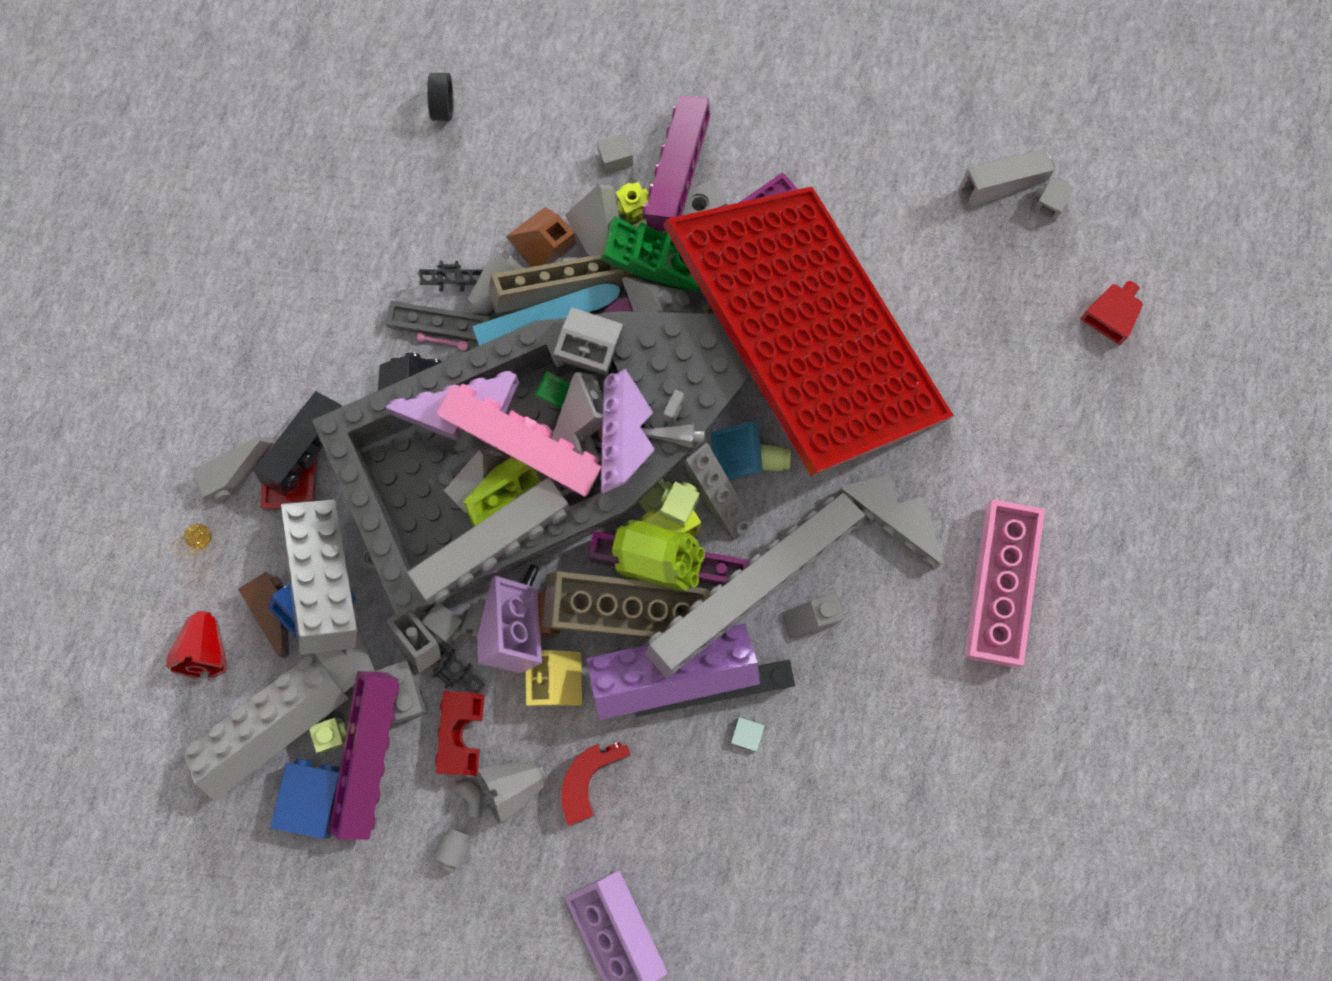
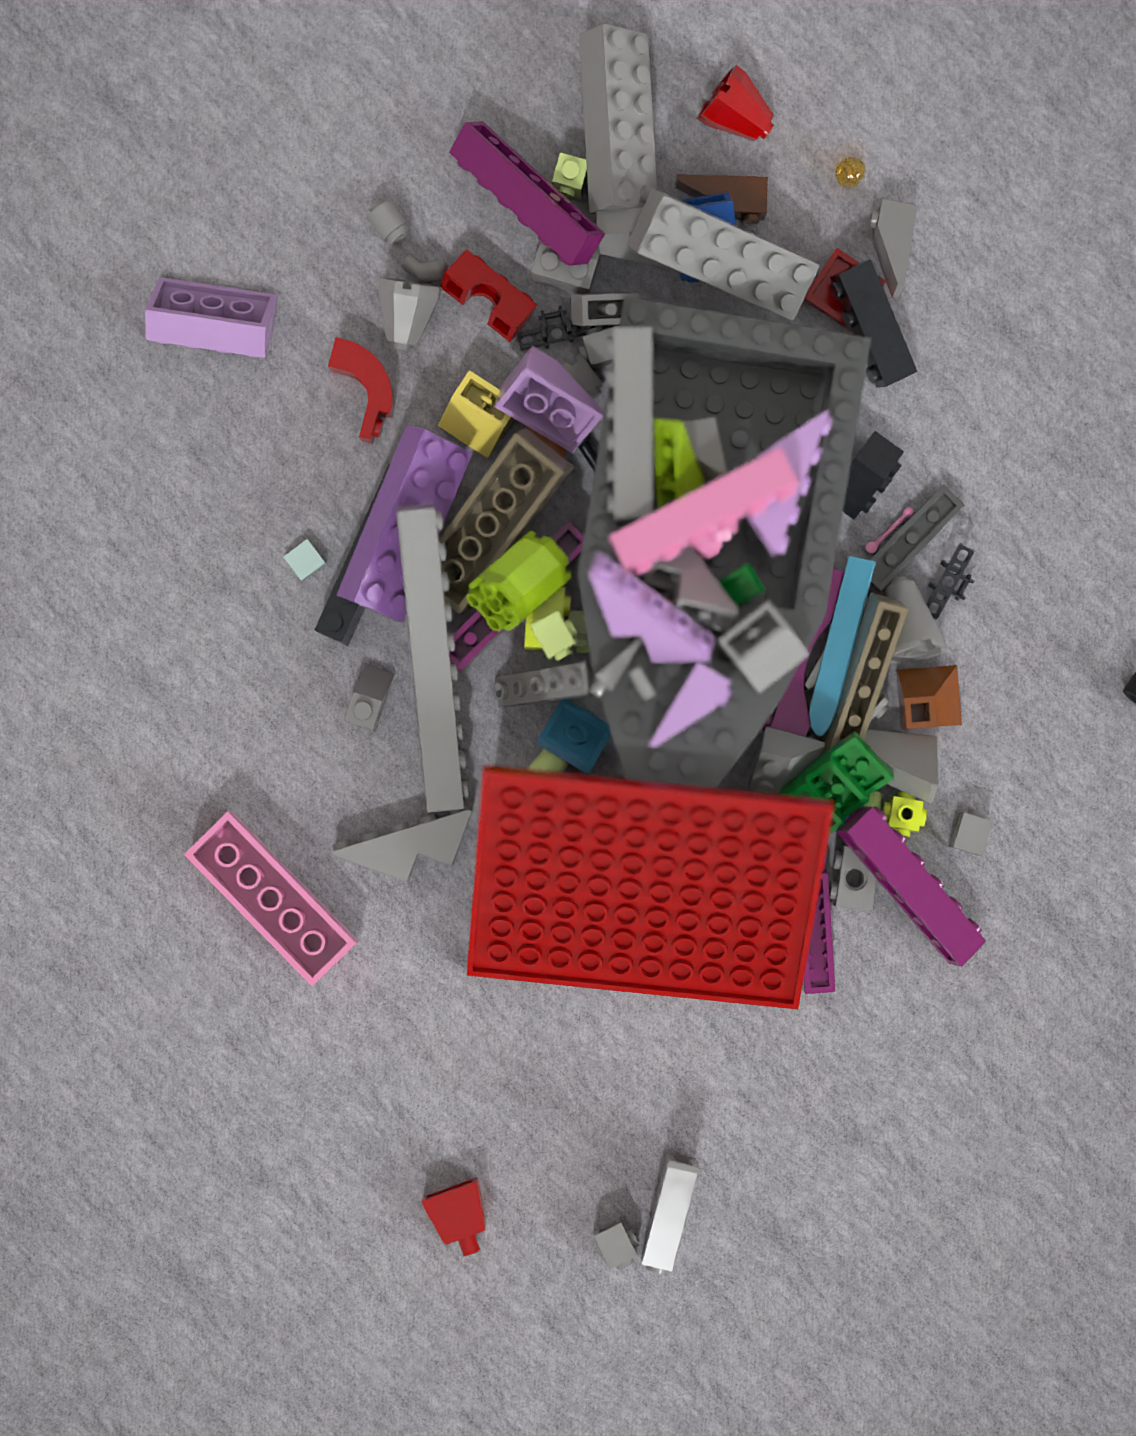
camera: 120 degrees right, 10 degrees up
blue brick [270,758,339,839] -> none
none -> lavender slope [648,662,732,748]

